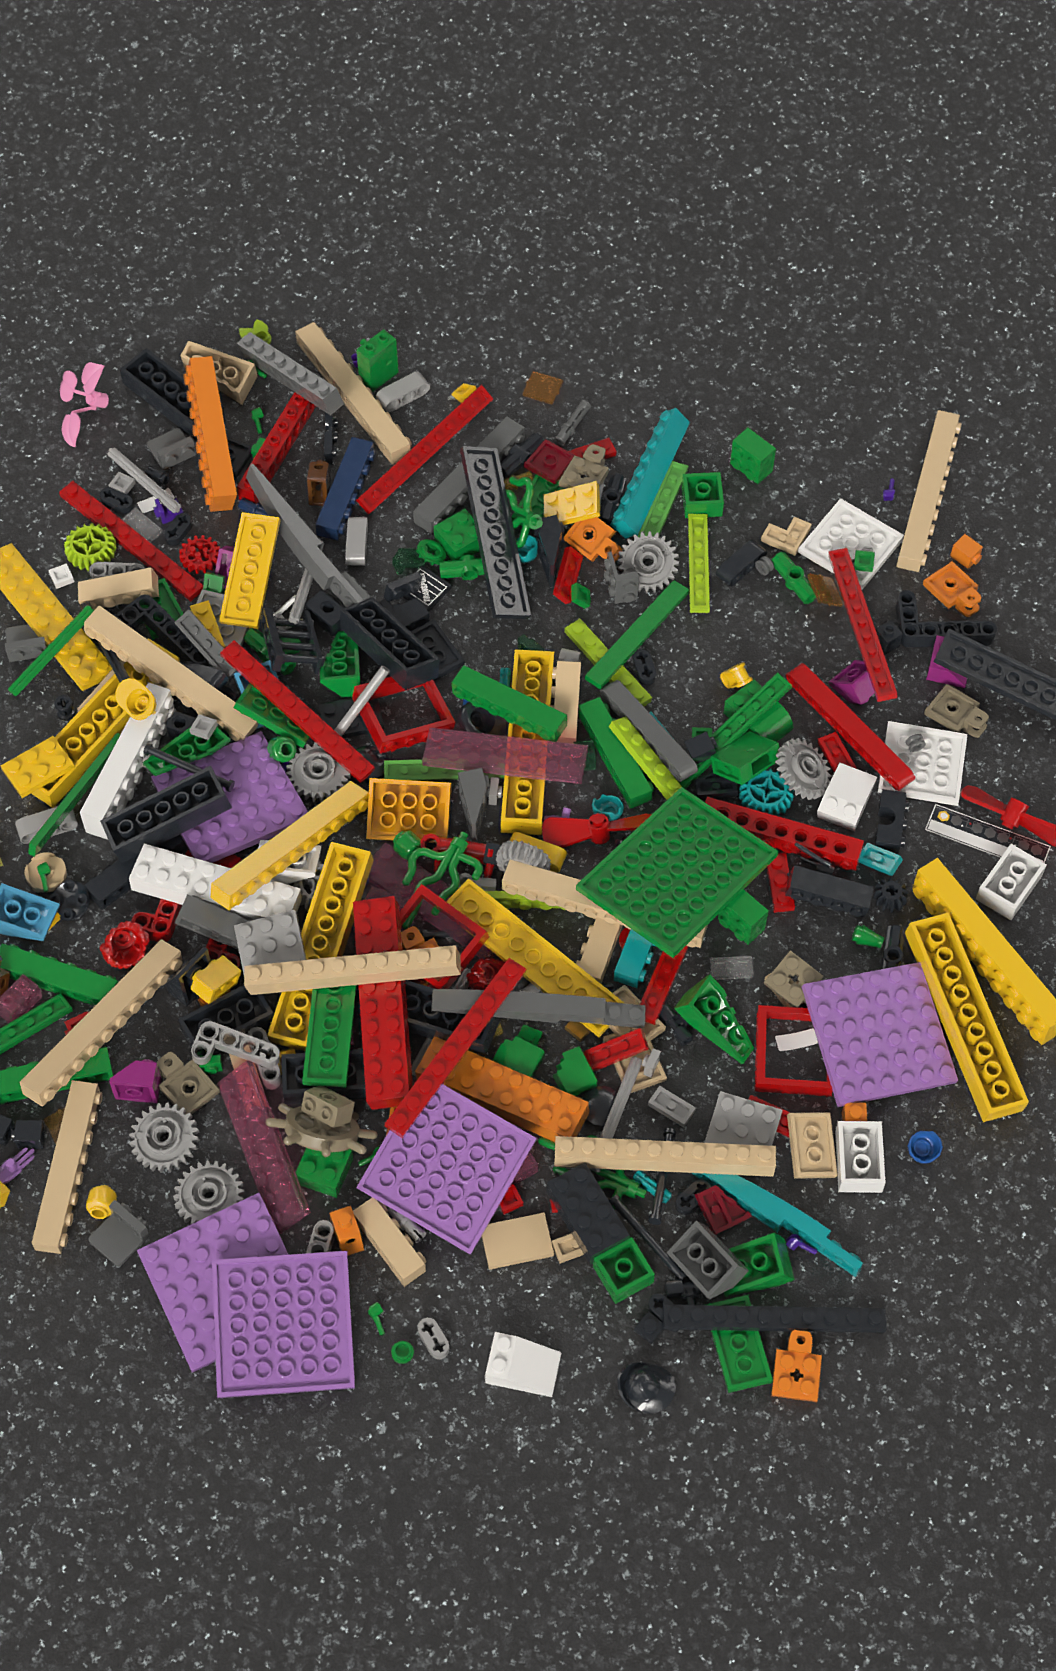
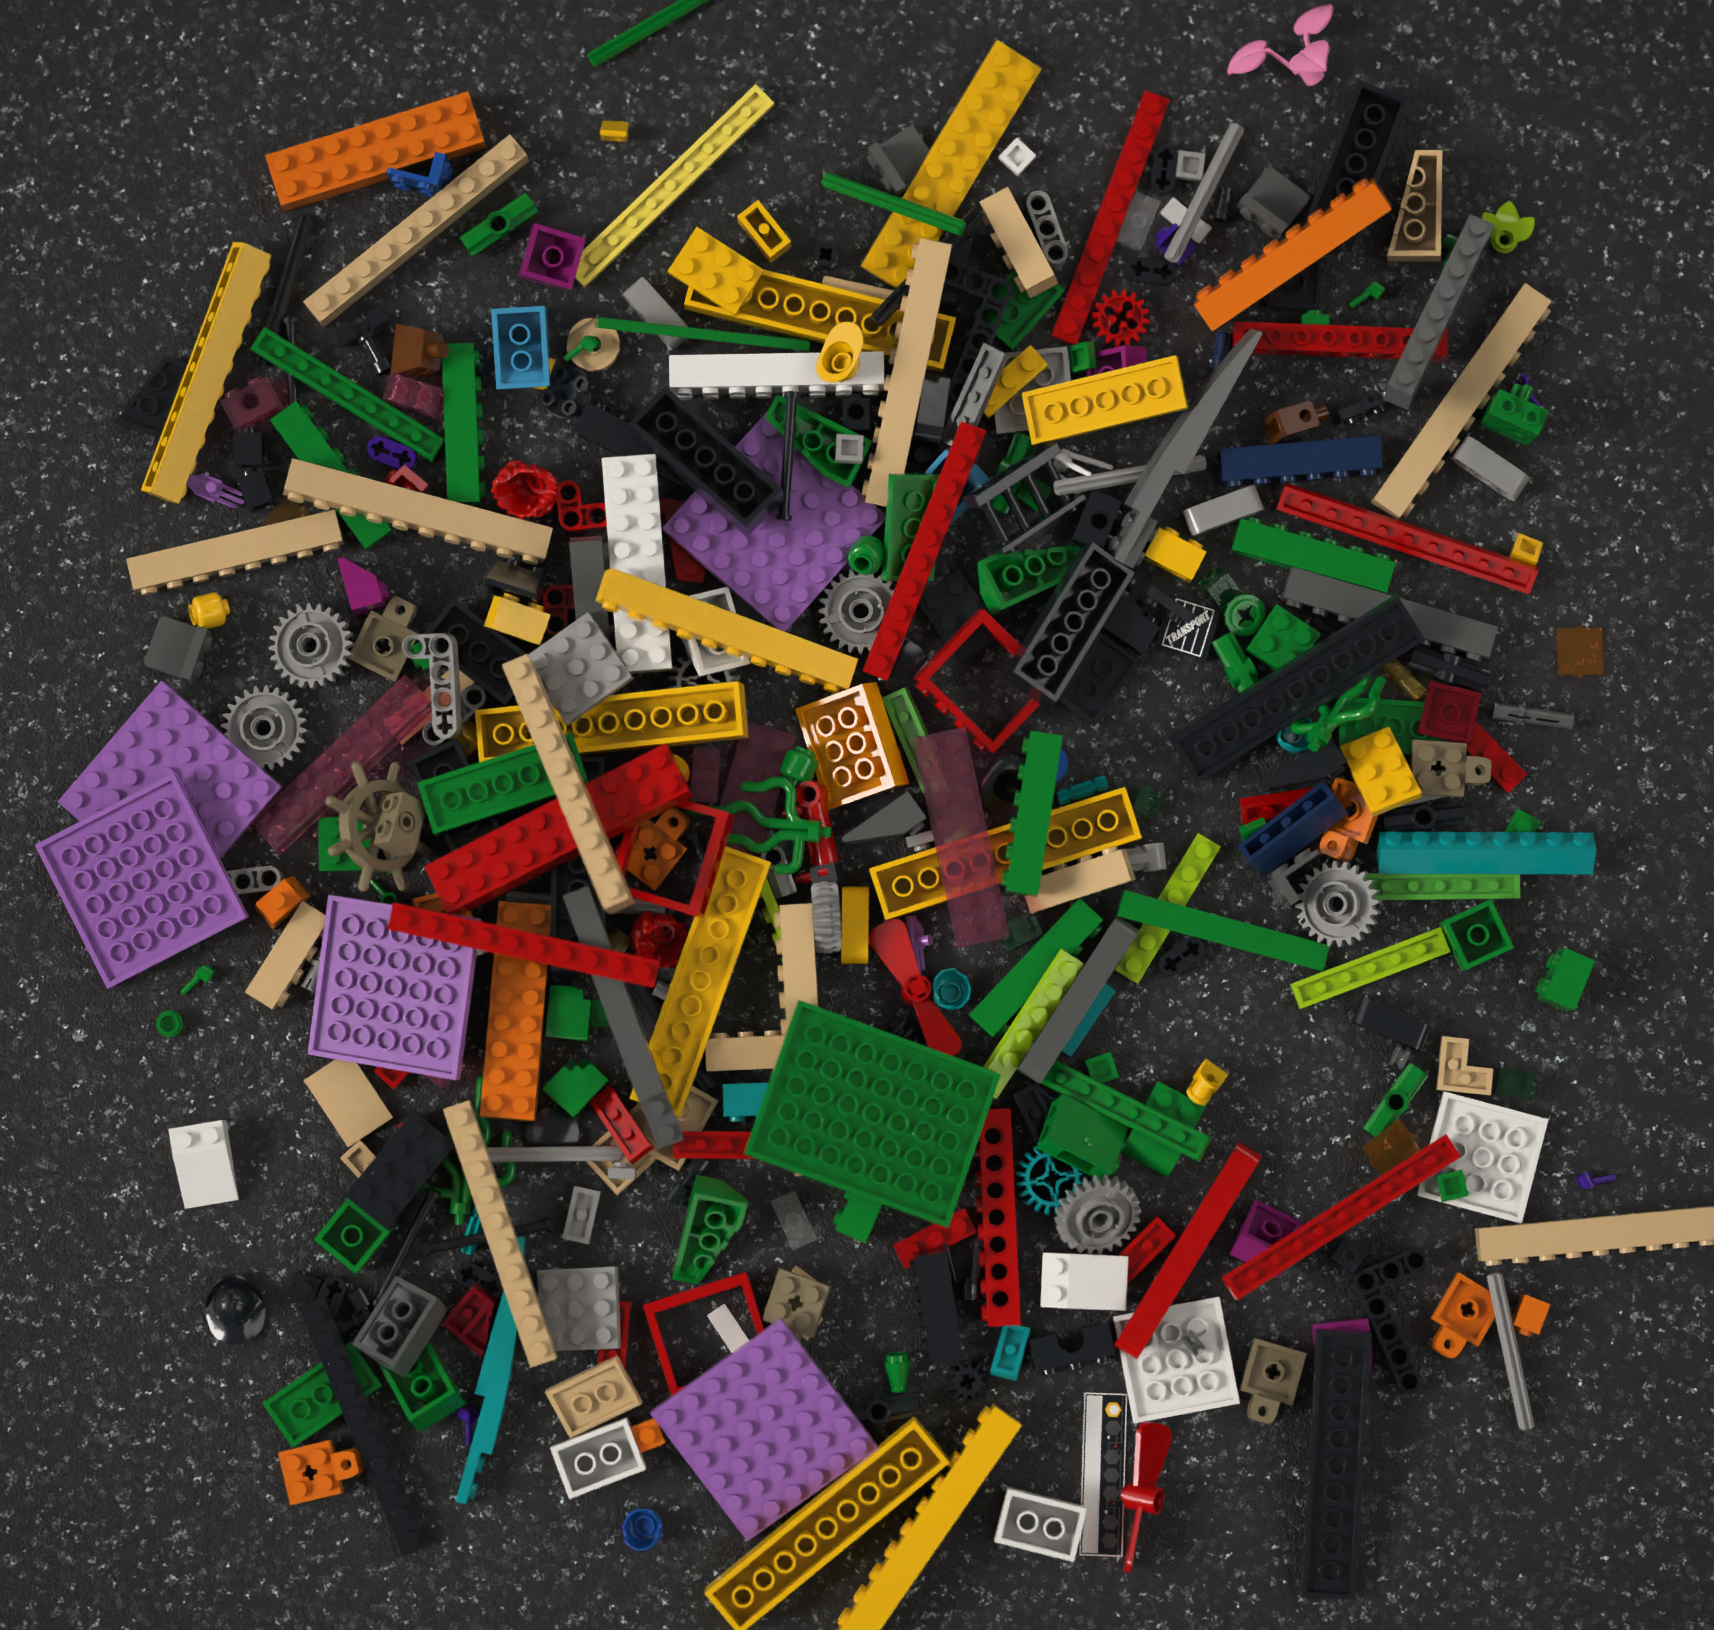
camera: 65 degrees right, 25 degrees up
lime gear [64,523,116,572] -> none
light grey piece [334,666,390,737] -> none
light grey beam [418,1318,449,1359] -> none
black brick [684,731,718,765] -> none
none -> dark purple beam [367,437,417,470]
none -> yellow brick [737,200,791,263]
none -> yellow brick [1143,527,1206,583]
none -> green brick [1230,516,1396,594]
none -> dark blue brick [1238,781,1348,878]
none -> light grey axle [1487,1273,1534,1430]
none -> clear green bracket [1494,1067,1537,1100]
none -> green plate [1504,809,1541,832]

